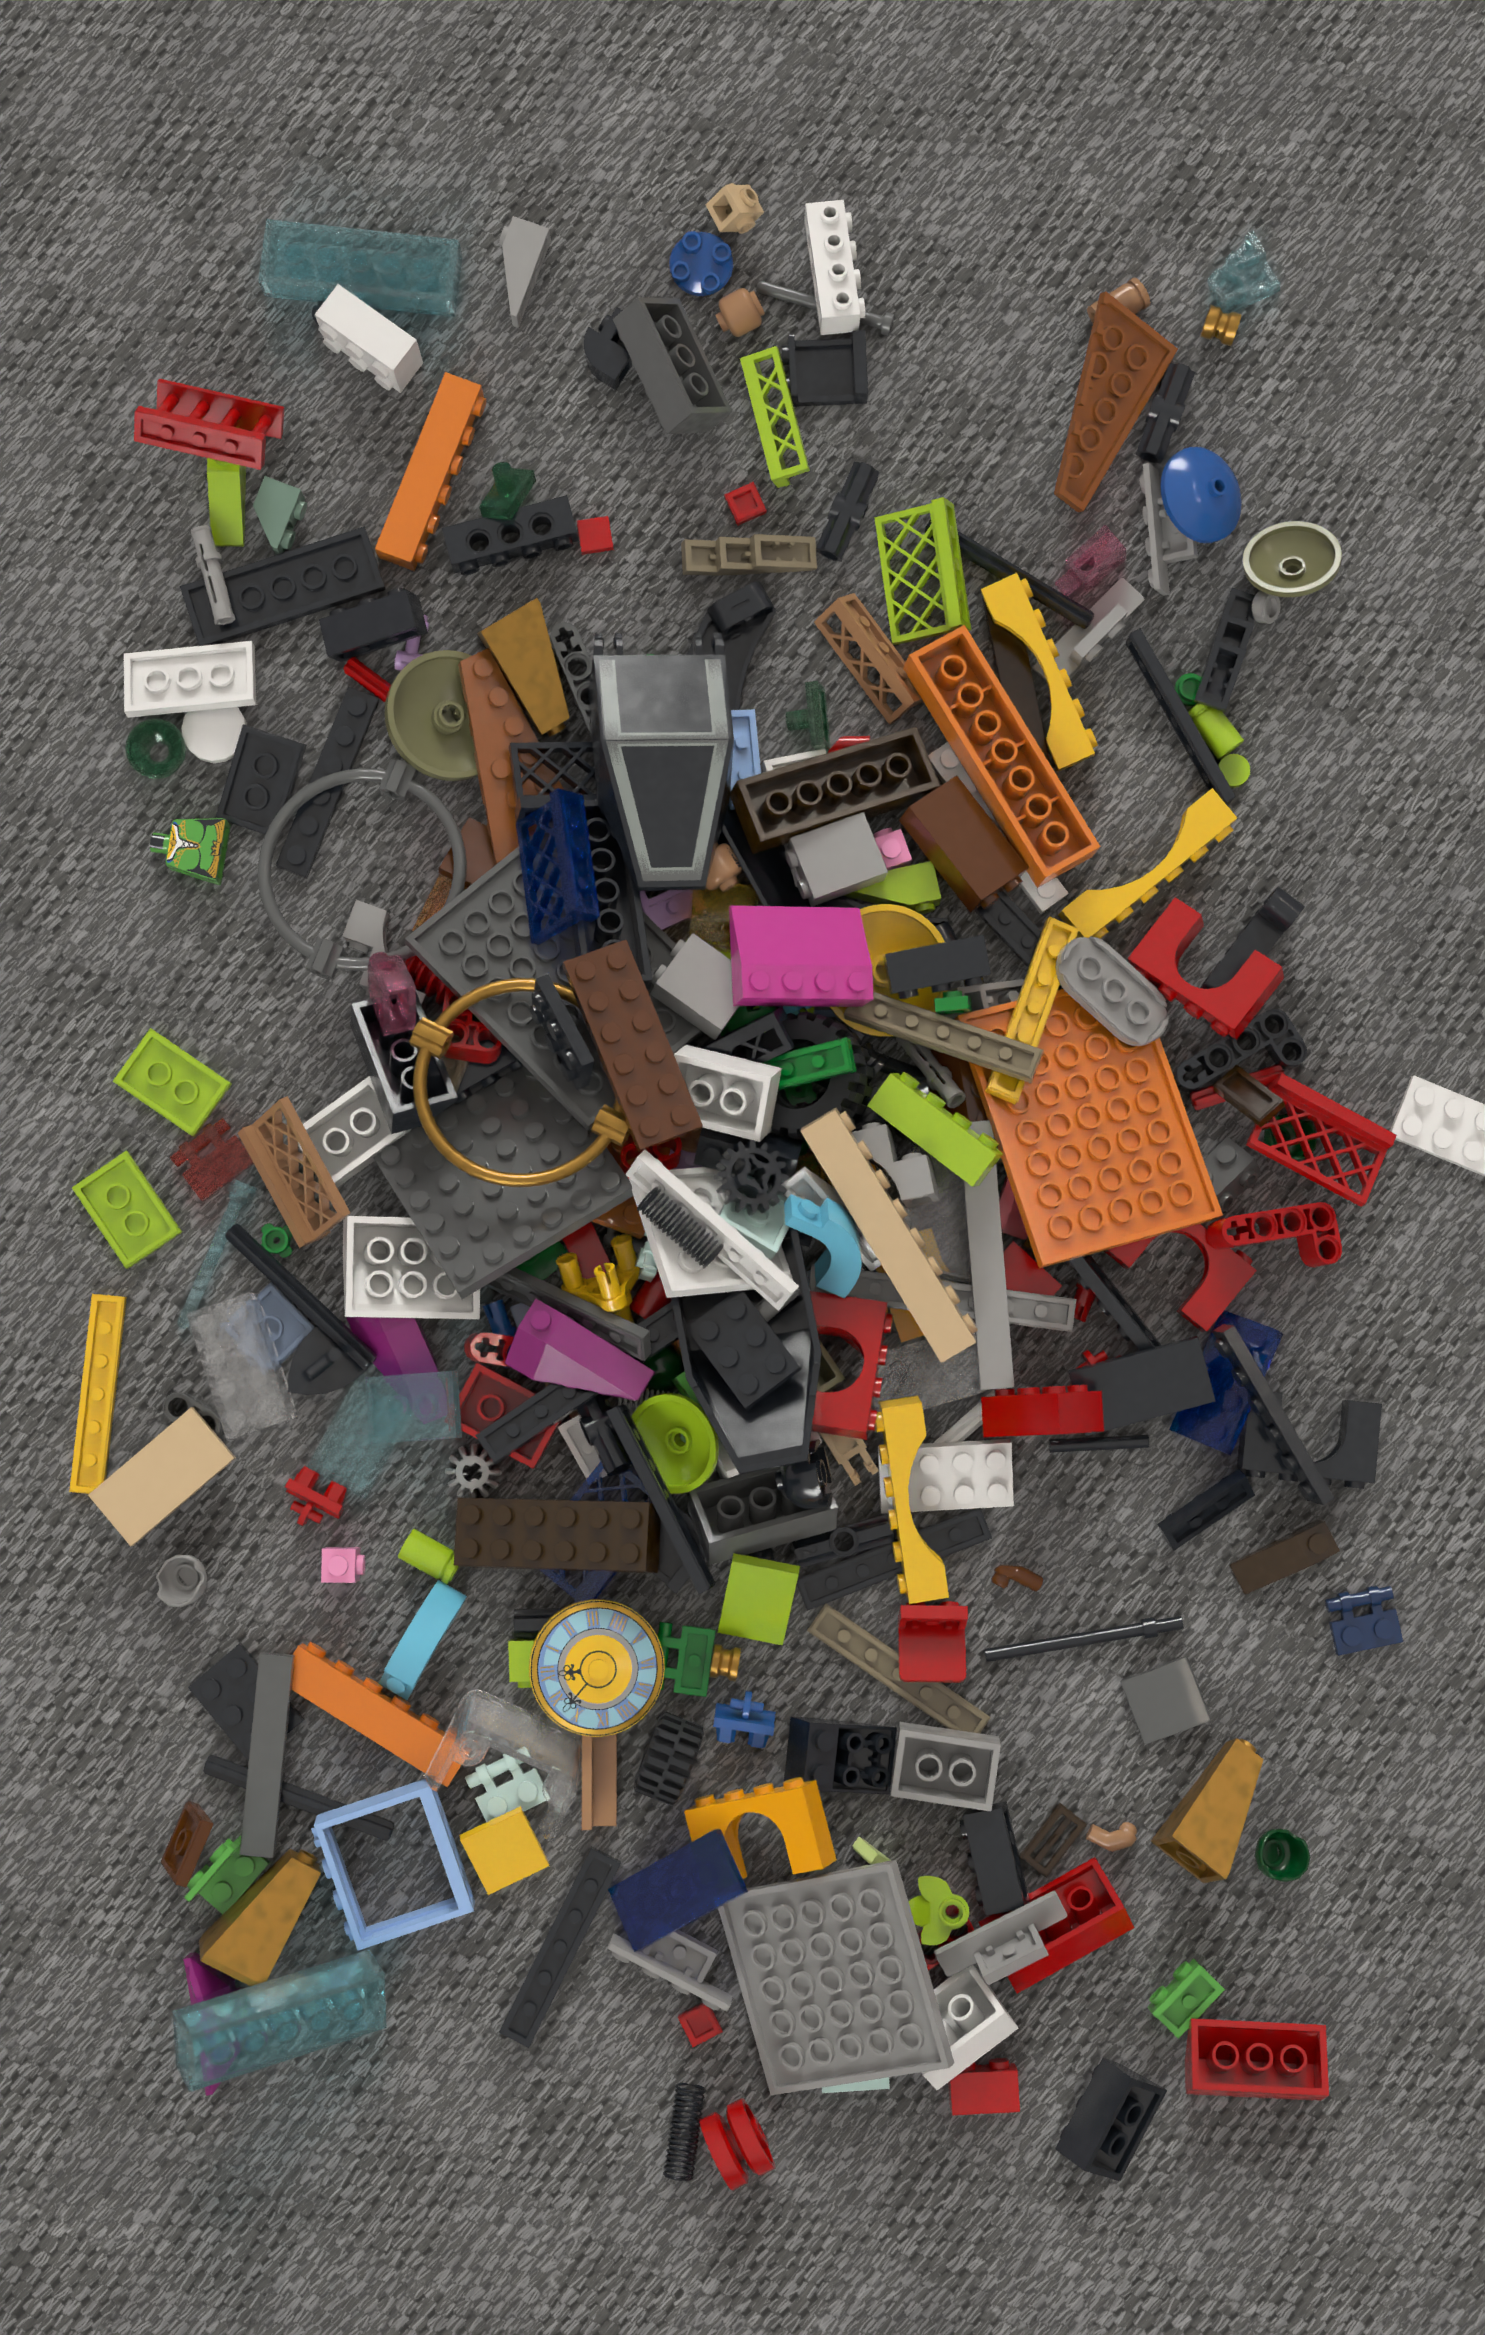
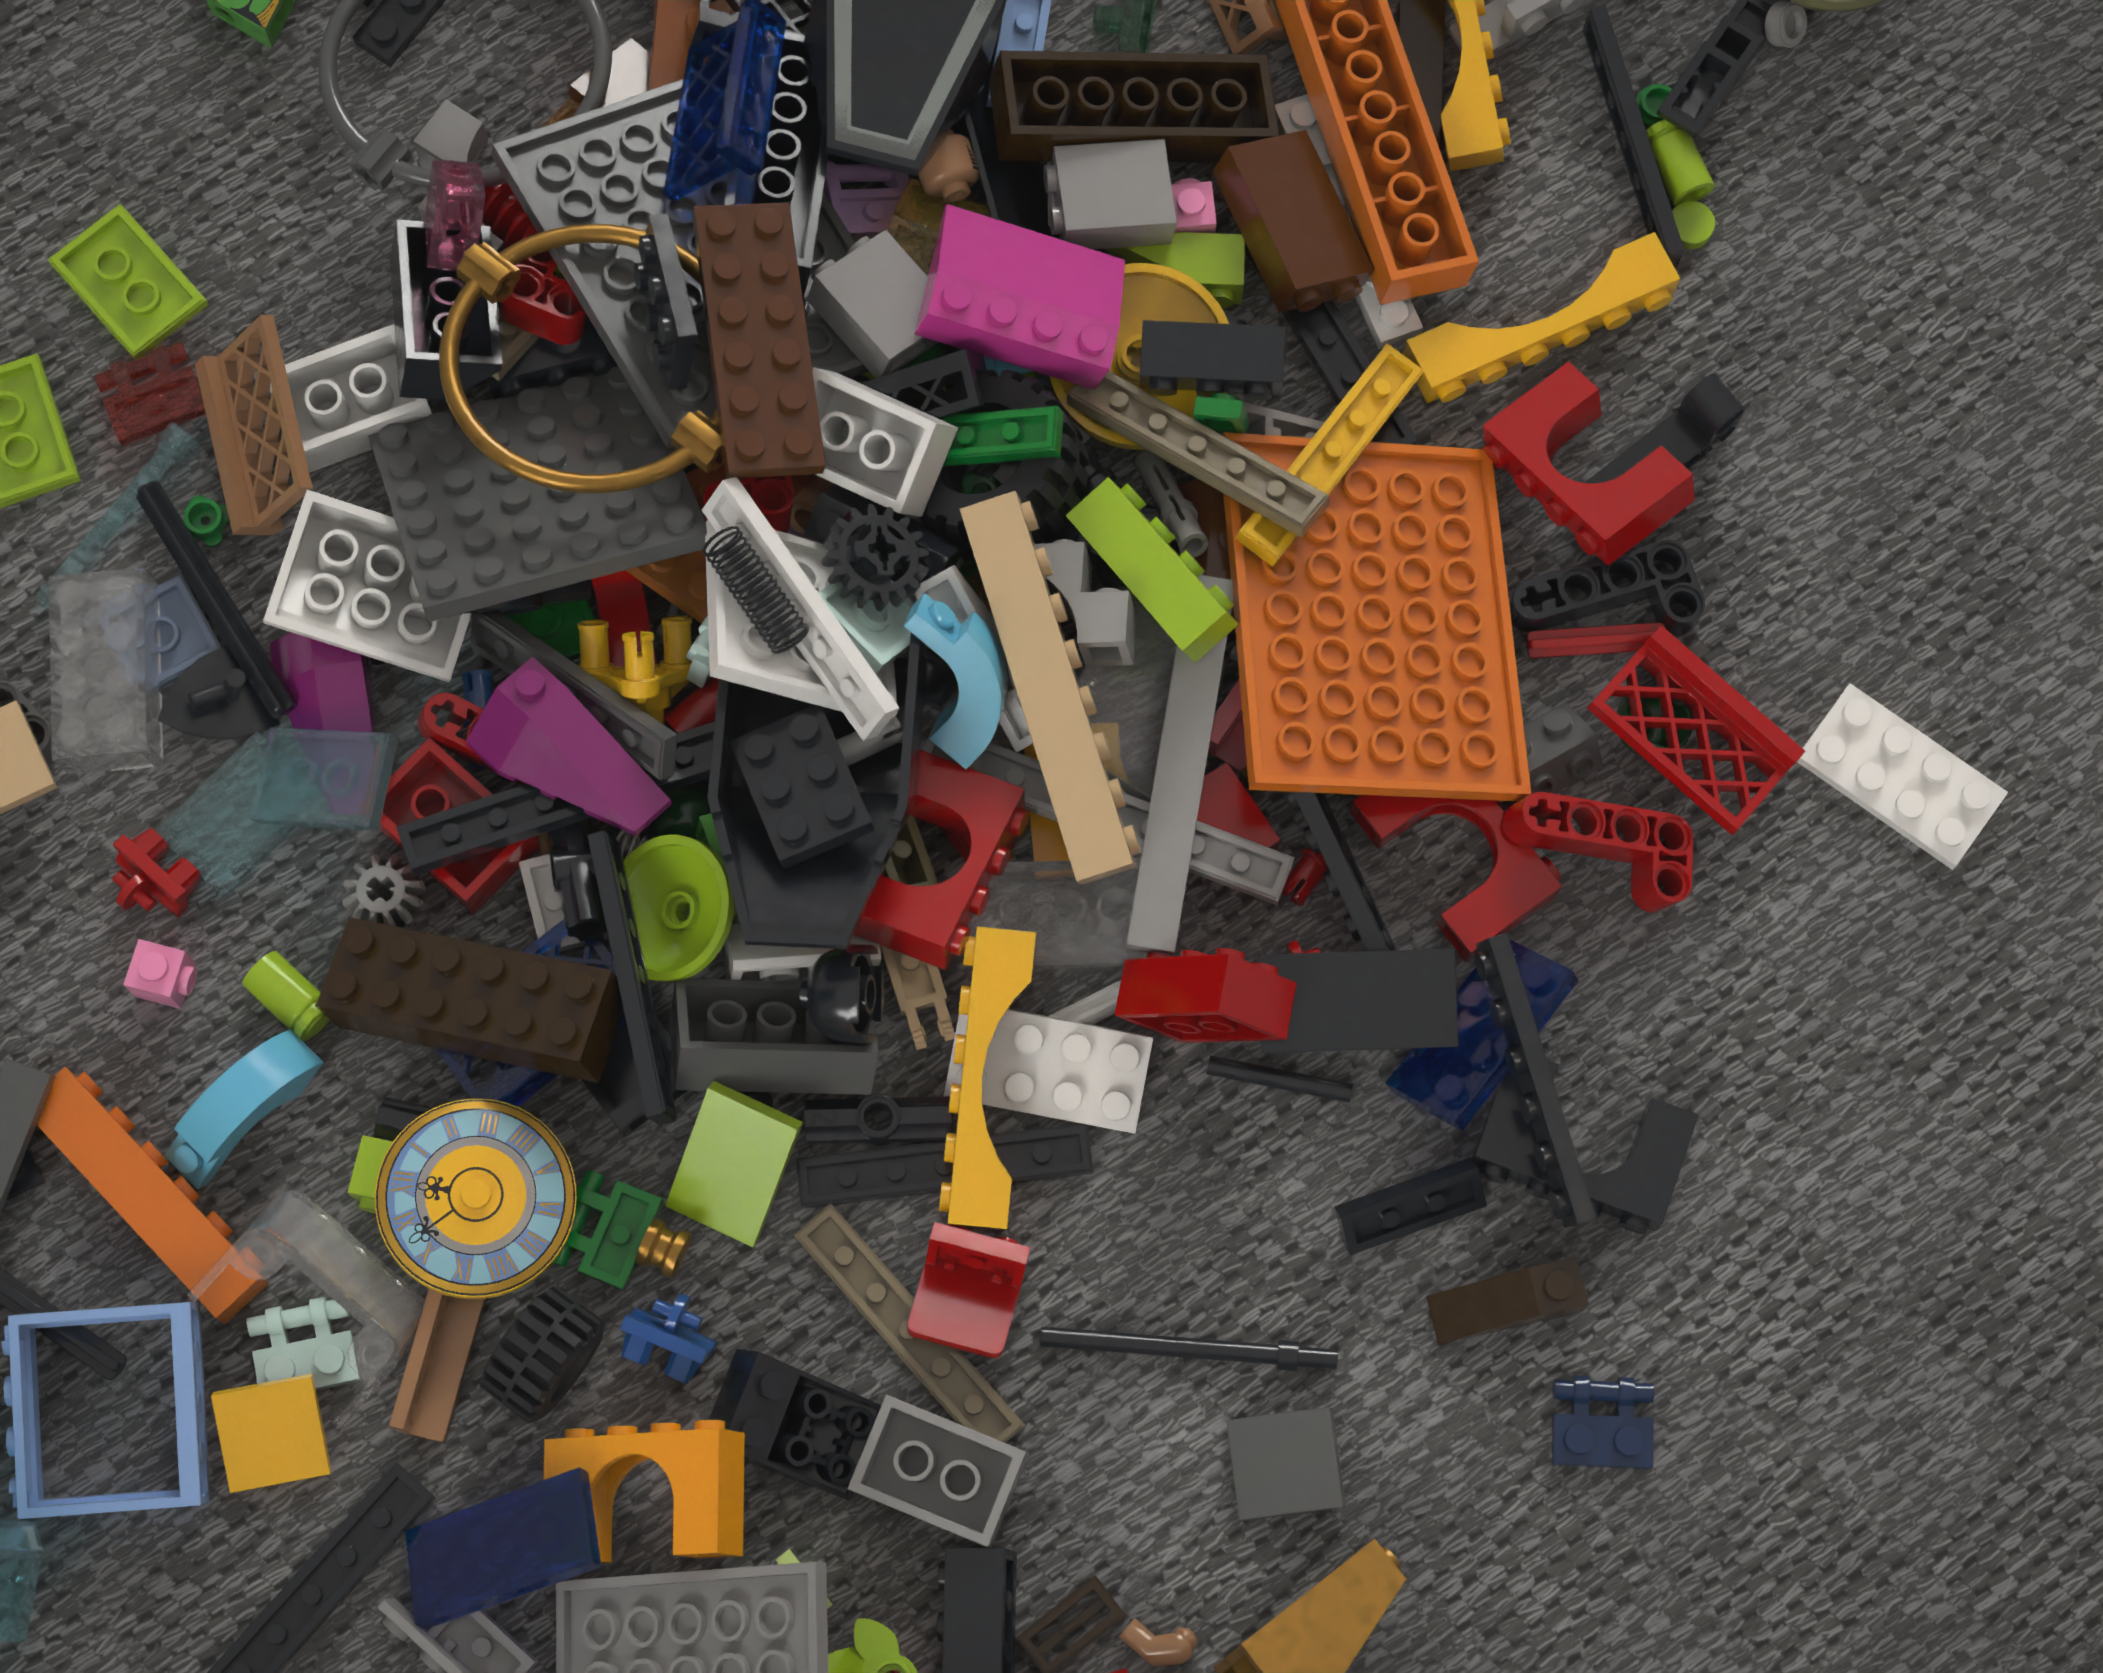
camera: 15 degrees right, 10 degrees down
reddish brown arm [991,1565,1043,1592] -> none
light grey tile [1056,936,1169,1046] -> none
dark brown tile [1213,1065,1285,1127] -> none

